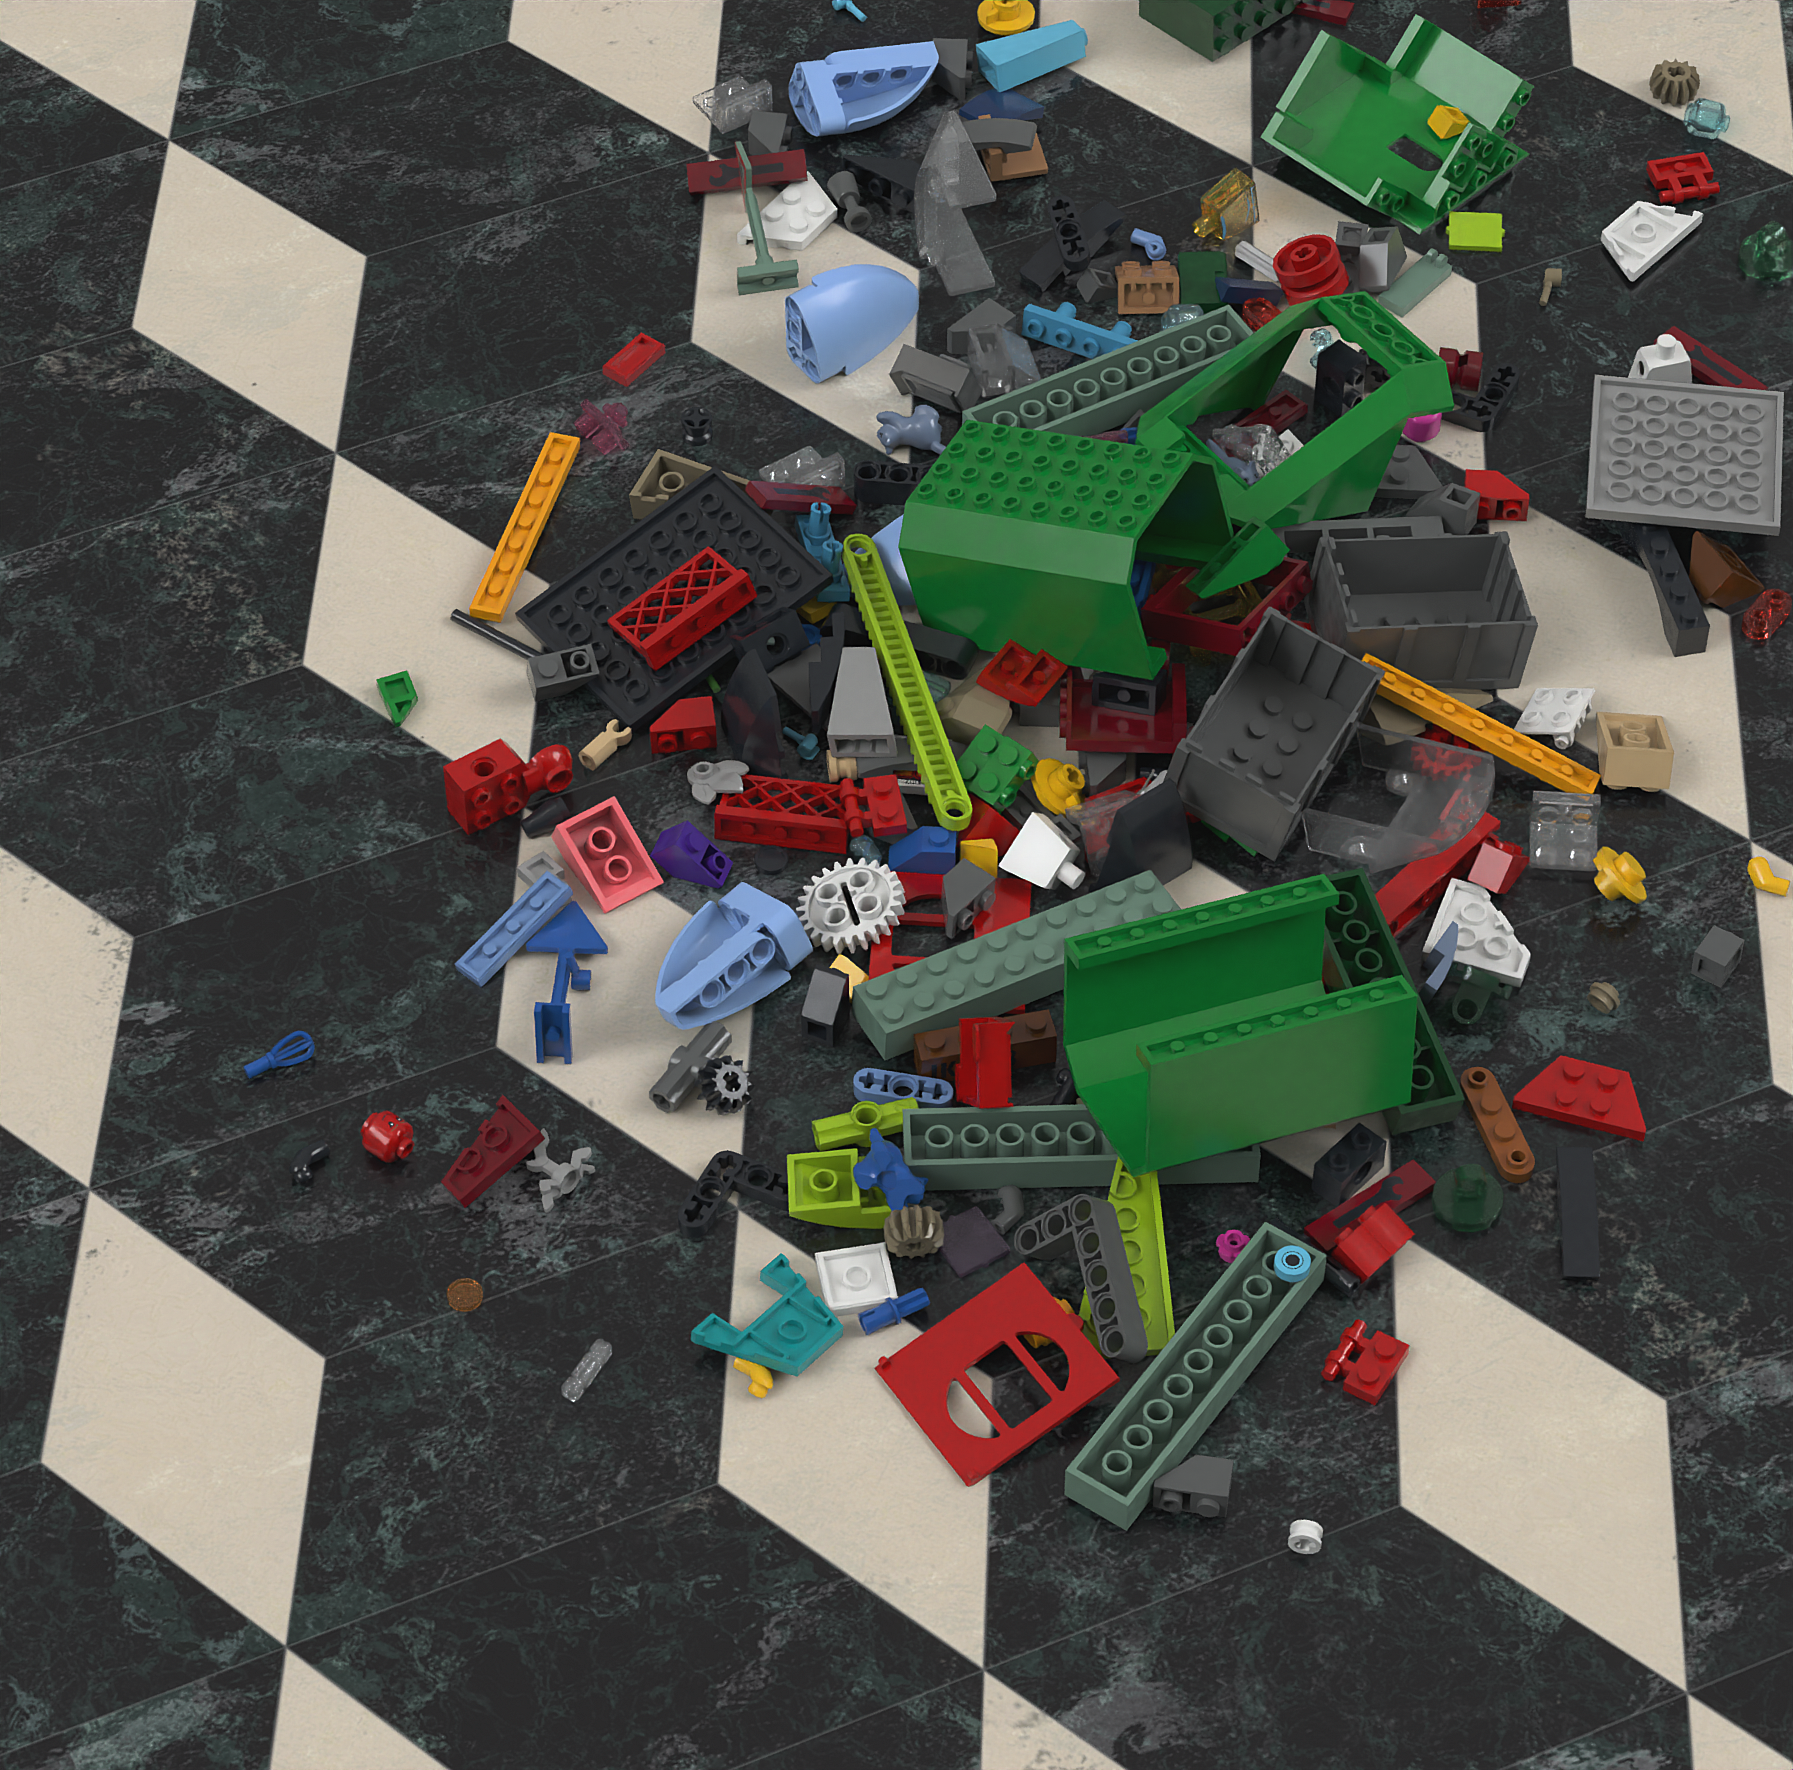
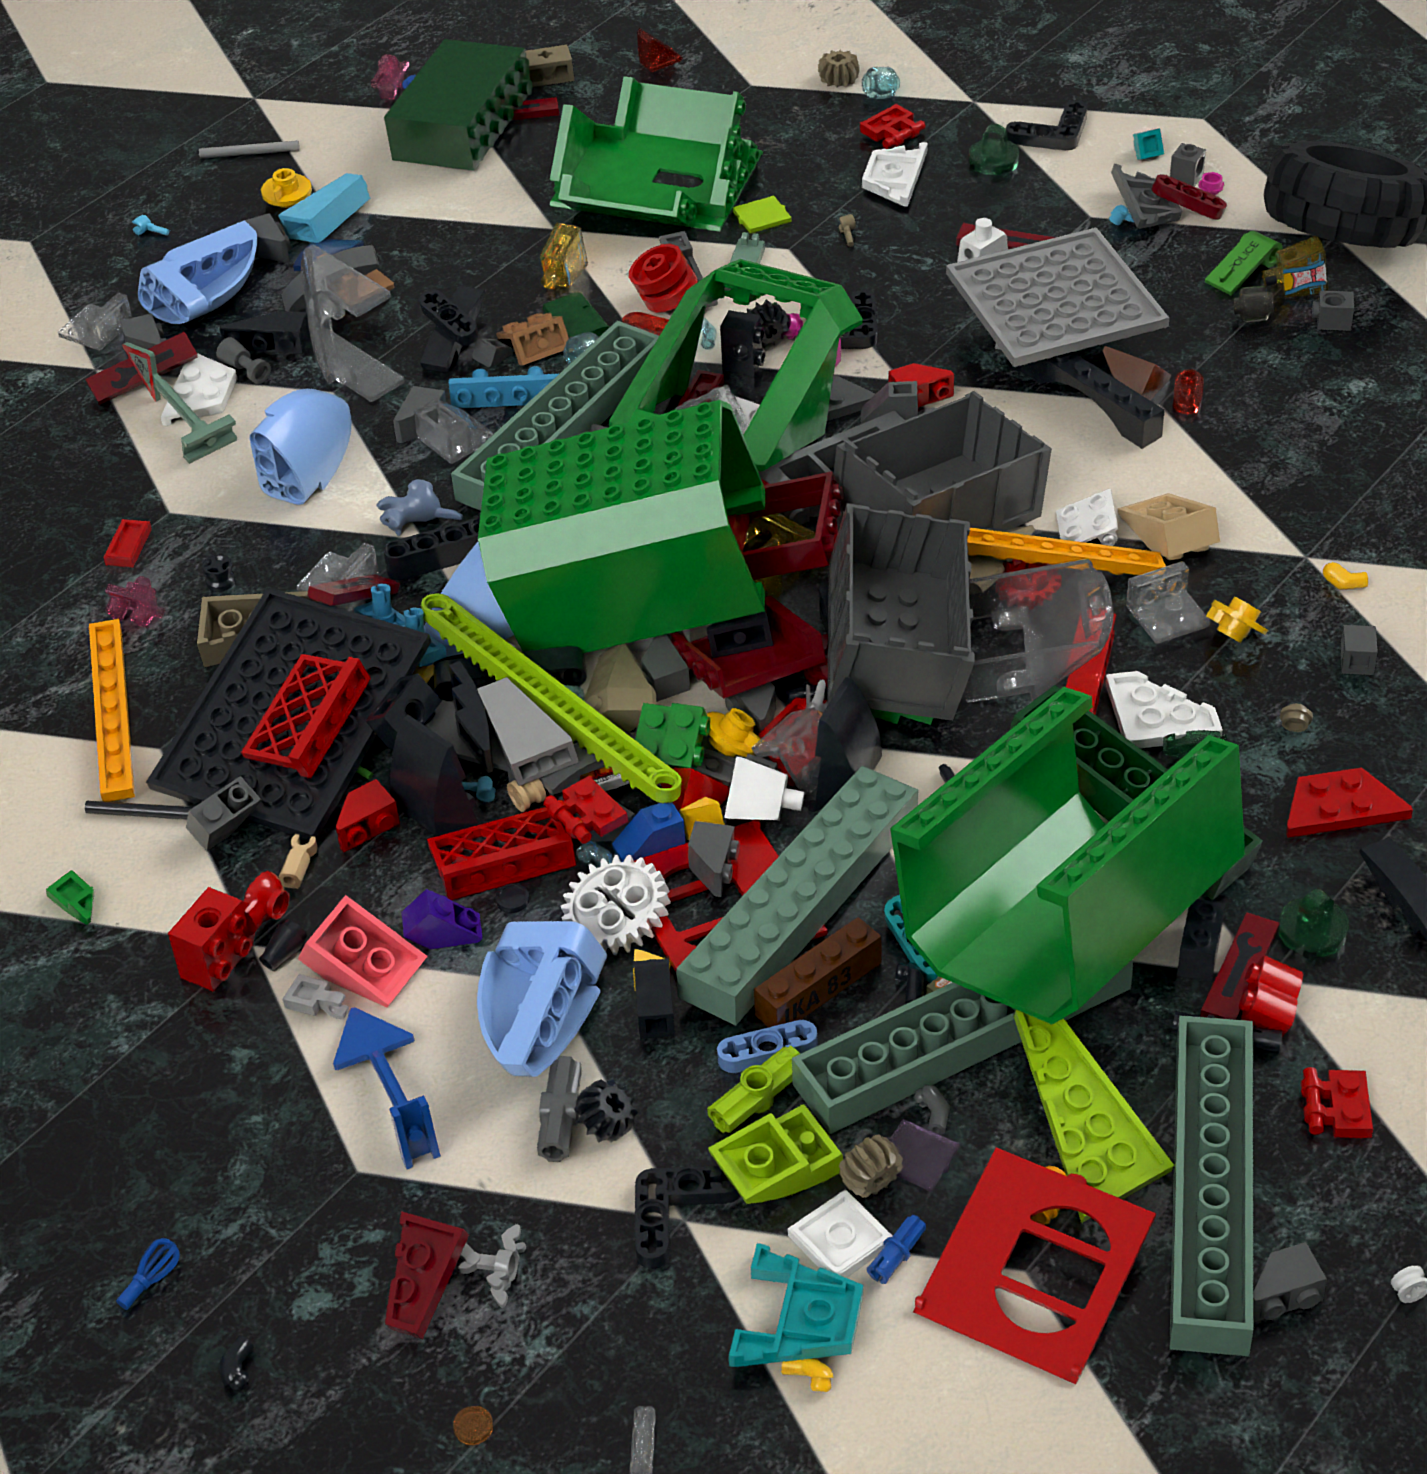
camera: 25 degrees left, 5 degrees down
red head [361,1110,414,1163] -> none
medium blue tile [455,871,573,987] -> none
blue hand [565,952,591,990] -> none
light grey plate [687,760,749,805] -> none
blue animal [853,1128,928,1211] -> none
dark grey piece [889,344,982,413] -> none
red piece [955,1016,1015,1108] -> none
red slope [976,639,1068,707] -> none
dark grey beam [1014,1194,1148,1364] -> none
medium blue arm [1131,228,1166,261] -> none
green slope [1186,516,1290,599] -> none
dark blue slope [1215,277,1284,307] -> none
dark pink plate [1216,1230,1250,1263] -> none
light grey axle [1234,241,1279,282] -> none
medium azure tile [1274,1245,1311,1282] -> none
dark grey slope [1359,226,1407,293] -> none
sand blue slope [1419,921,1458,1008] -> none
yellow slope [1427,105,1471,139] -> none
dark orange plate [1460,1067,1535,1183] -> none
slope [1467,839,1531,894] -> none

